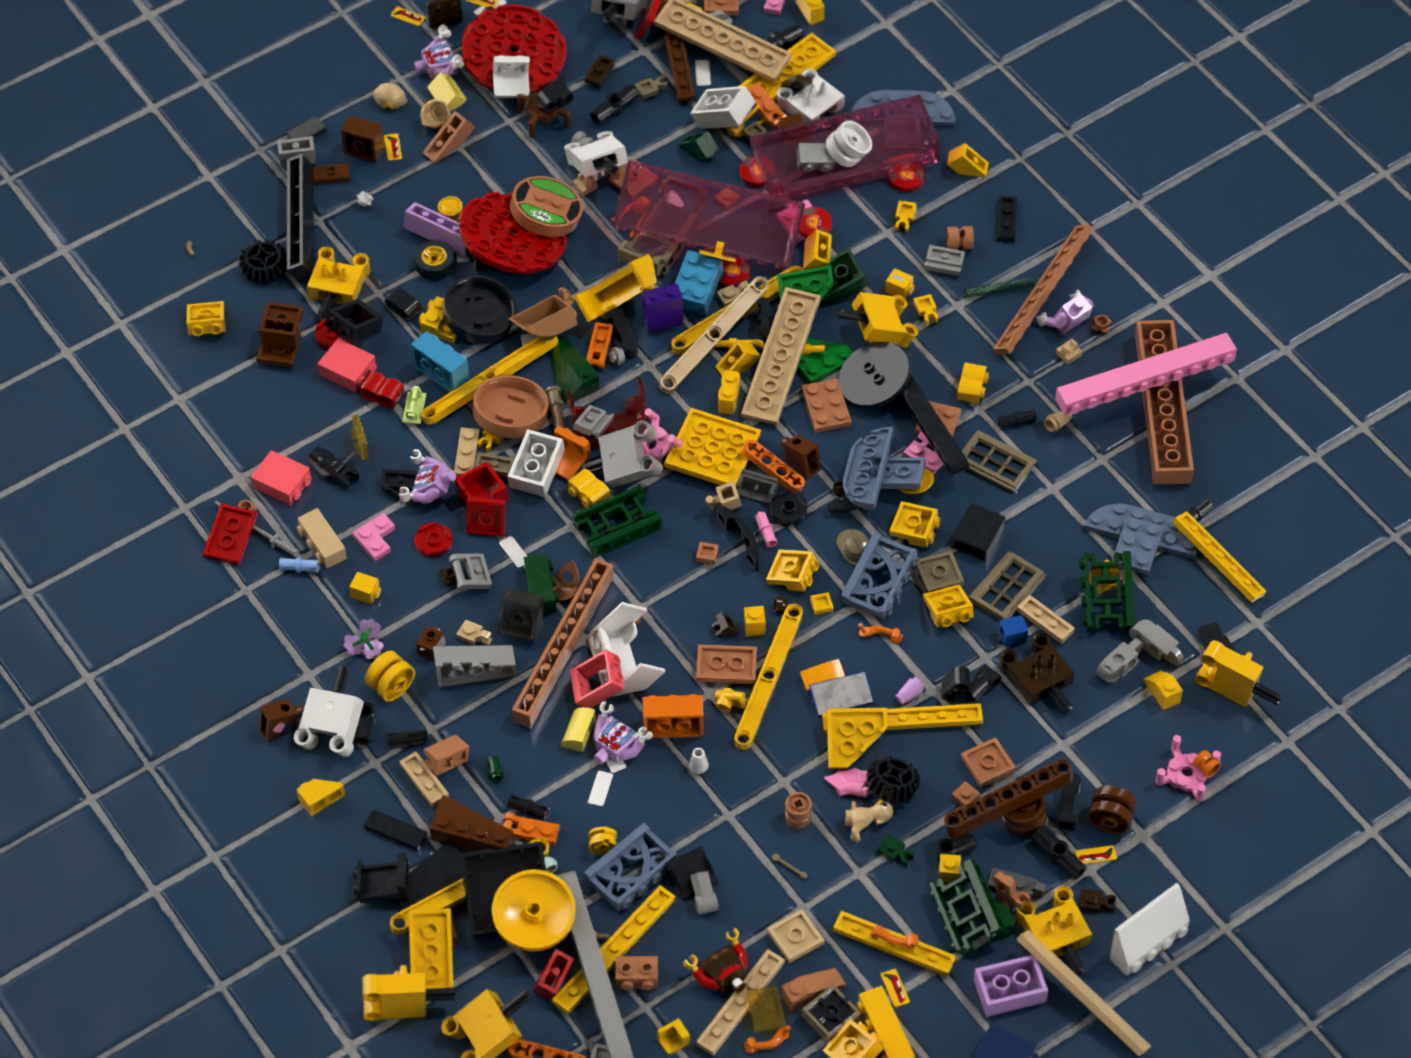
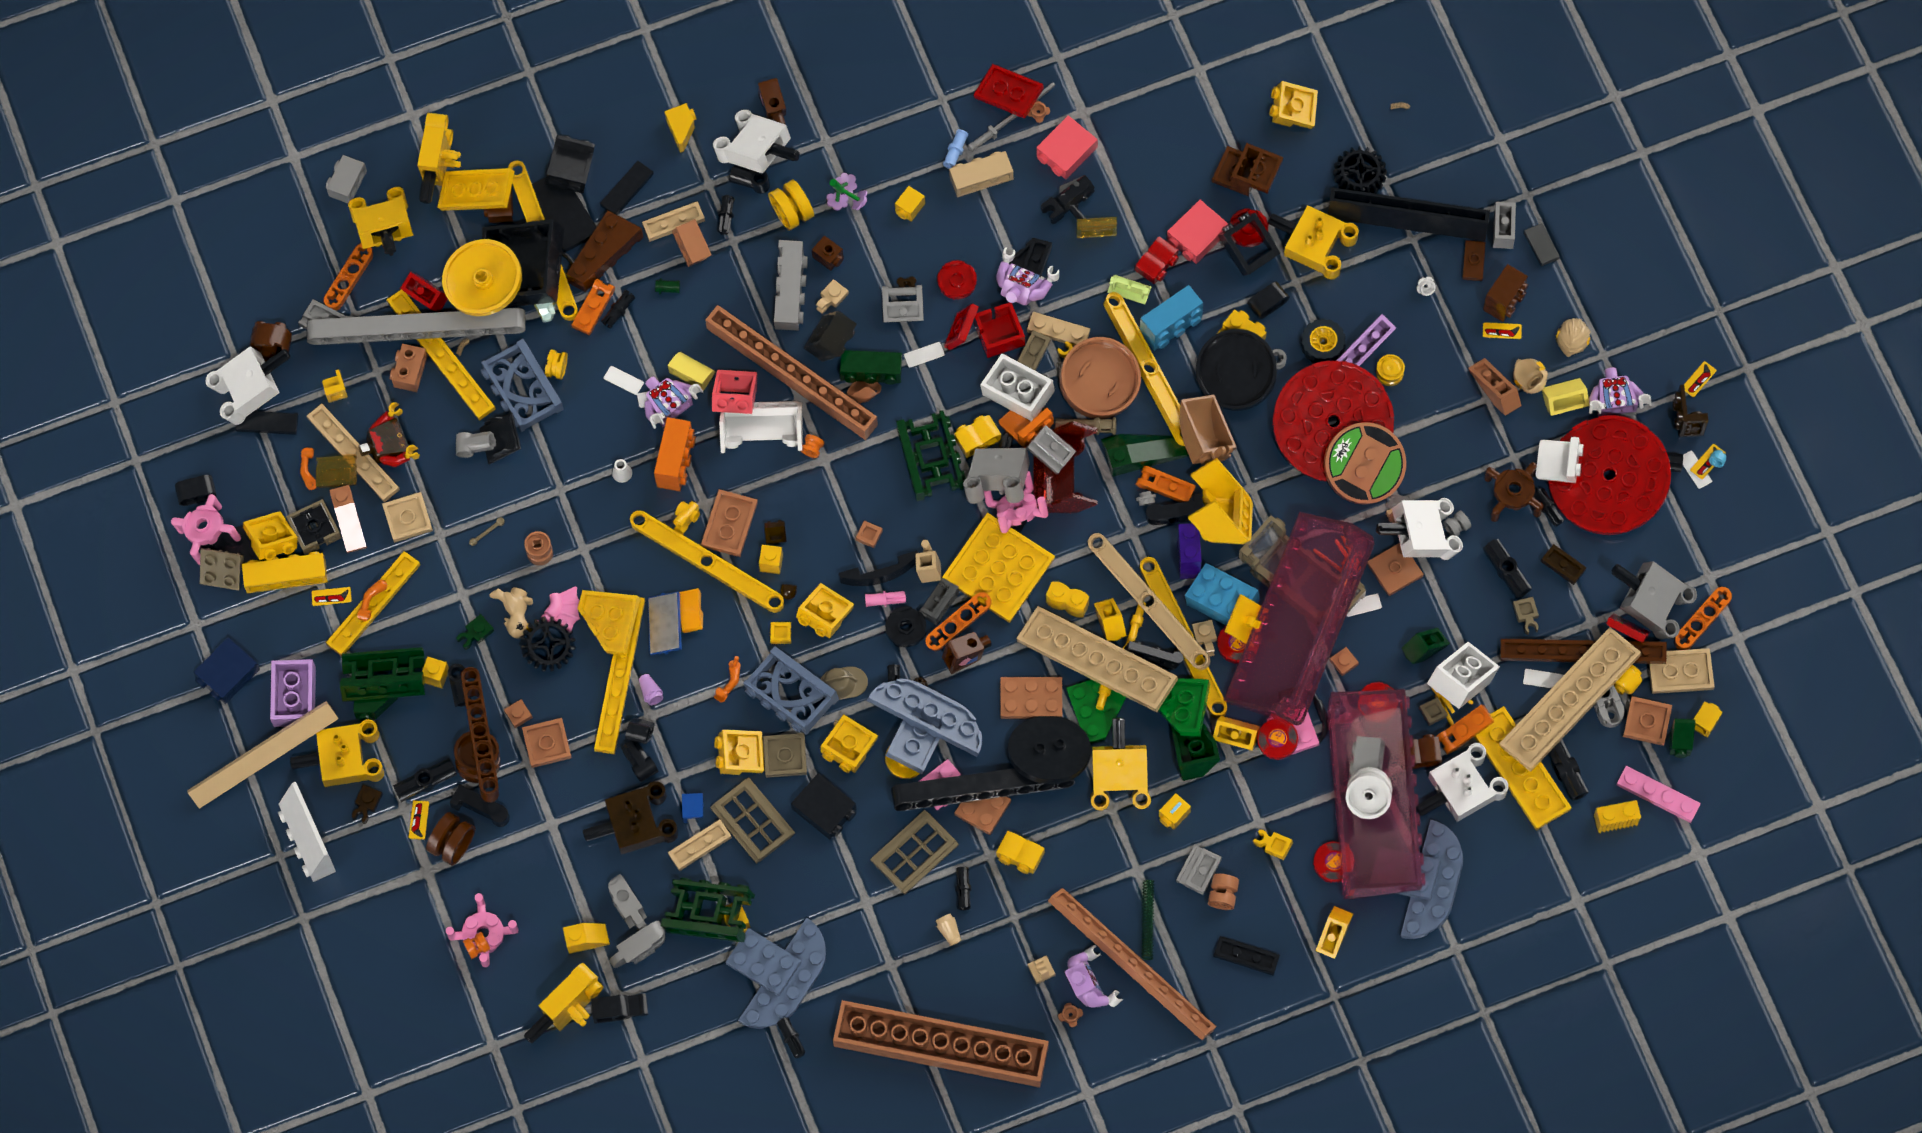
camera: 105 degrees right, 15 degrees up
bright pink plate [352,513,395,561] -> none
black beam [536,82,574,113] -> none
dark brown tile [781,74,812,92] -> none
yellow plate [913,294,938,325] -> none
dark grey hinge [987,867,1046,897] -> none
nougat plate [994,871,1031,910] -> none
bright pink brick [1055,333,1237,416] -> none
yellow plate [1172,511,1267,603] -> none

